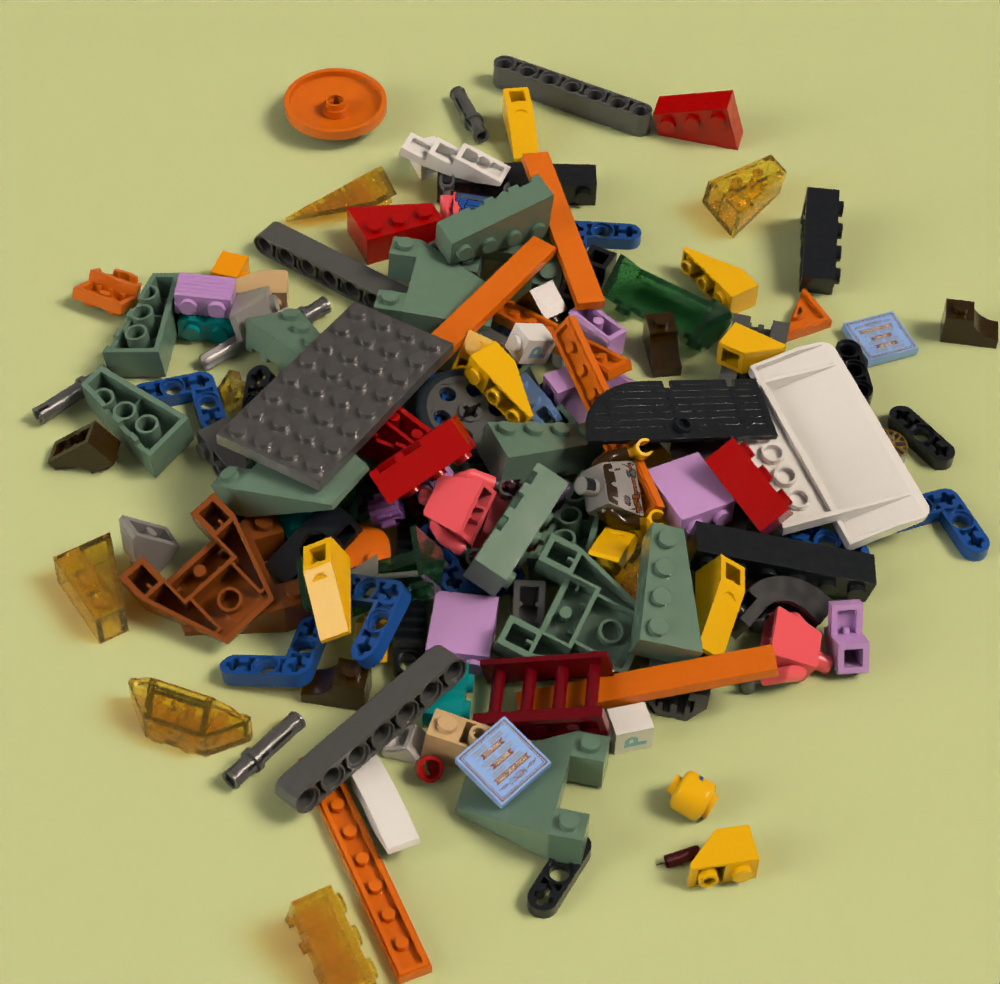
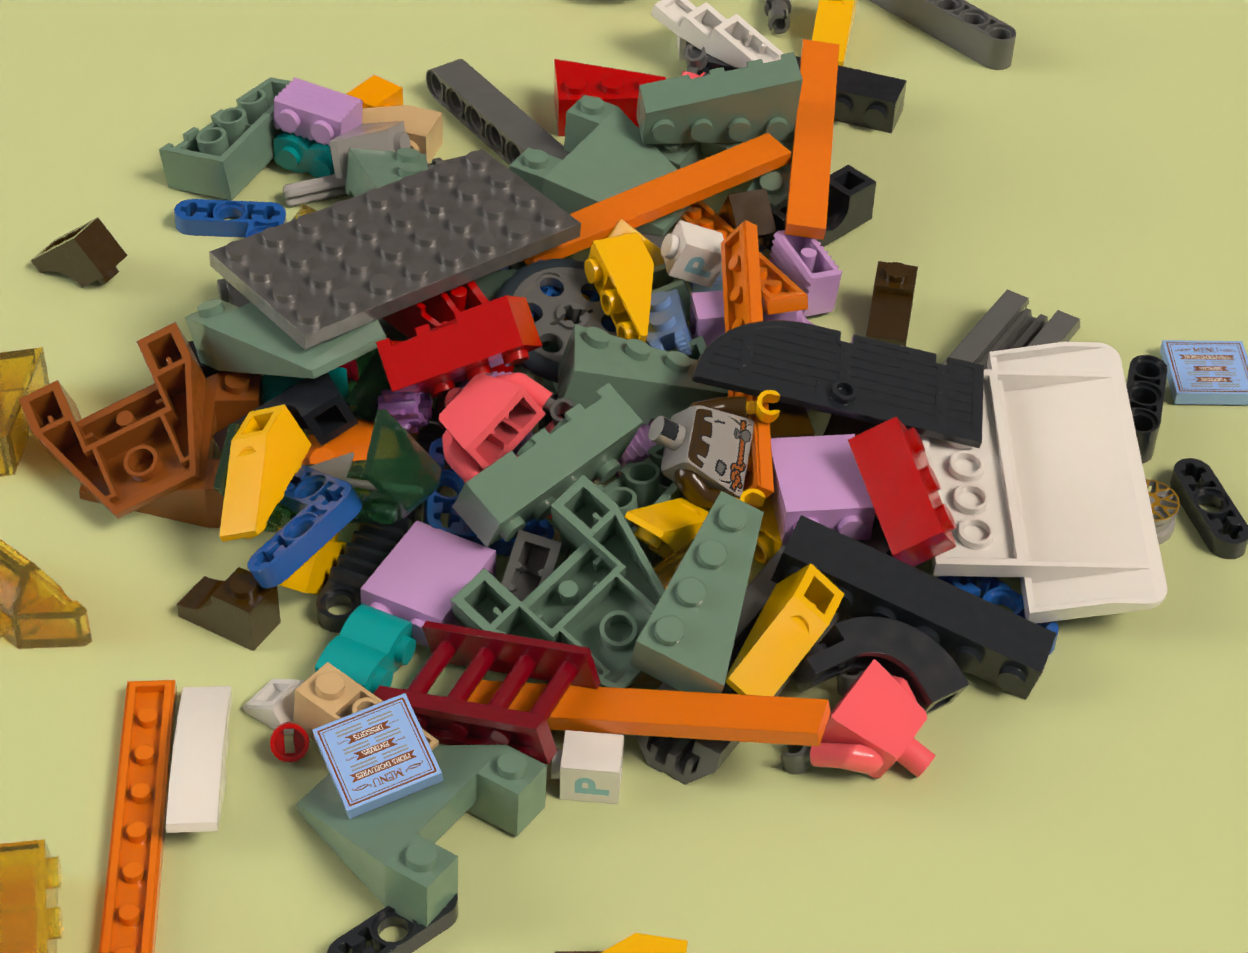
camera: 20 degrees right, 5 degrees down
dark grey pin [32,365,109,424] -> none
orange slope [72,268,142,316] -> none
sand green wedge [81,365,195,478] -> none
light grey slope [119,515,180,573] -> none
blue beam [220,615,327,688] -> none
dark grey pin [222,711,306,789] -> none
dark grey beam [275,645,467,814] -> none
clear yellow wedge [285,166,397,223] -> none
blue beam [564,221,641,280] -> none
clear green windscreen [602,254,734,352] -> none
red wedge [653,90,743,150] -> none
yellow head [666,770,719,821] -> none
yellow slope [681,247,759,317] -> none
clear yellow wedge [702,155,787,238] -> none
yellow slope [716,322,786,374] -> none
orange tile [786,288,832,342] -> none
black wedge [799,187,844,295] -> none
lavender brick [824,599,870,675] -> none
blue beam [896,488,990,562] -> none

